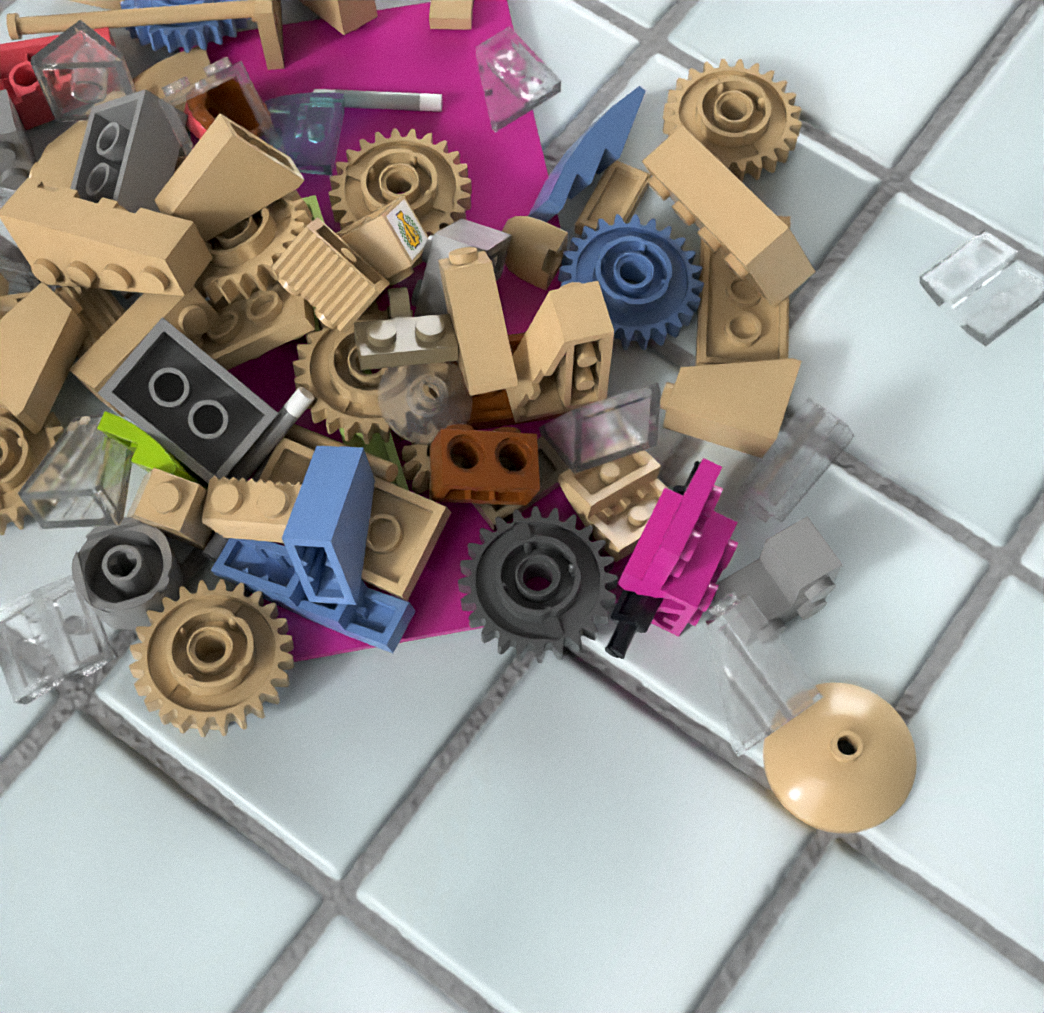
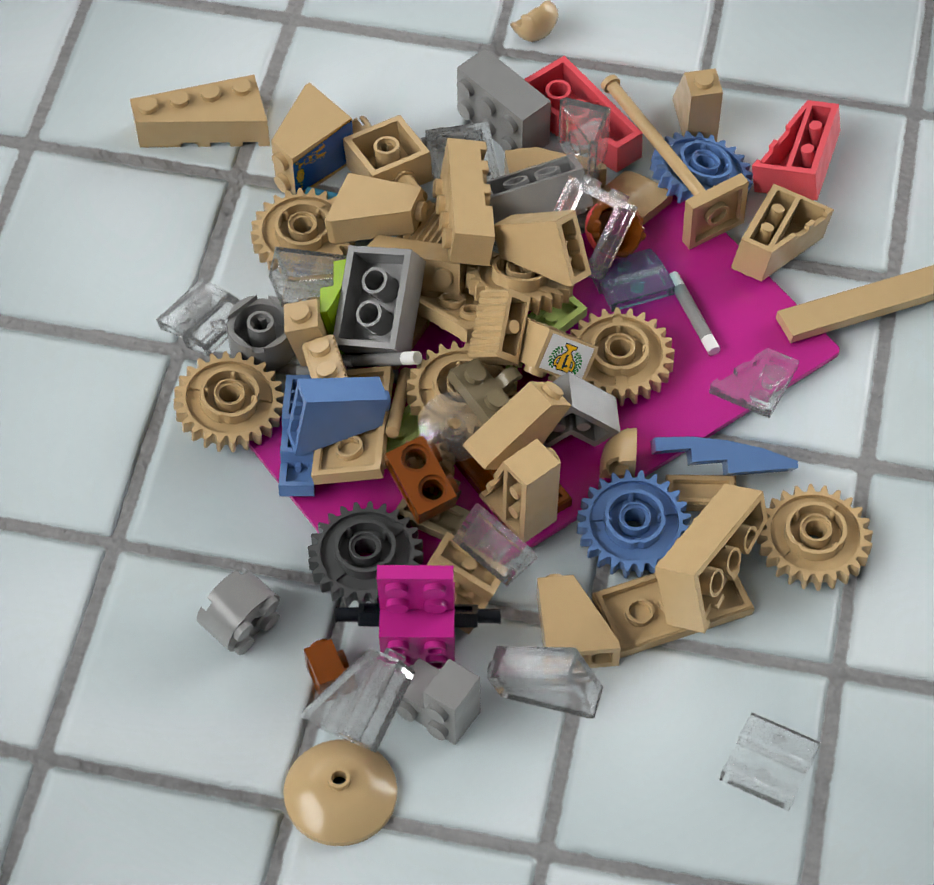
camera: 65 degrees right, 10 degrees down
none -> light grey brick [197,568,280,656]
none -> dark orange brick [304,639,356,702]

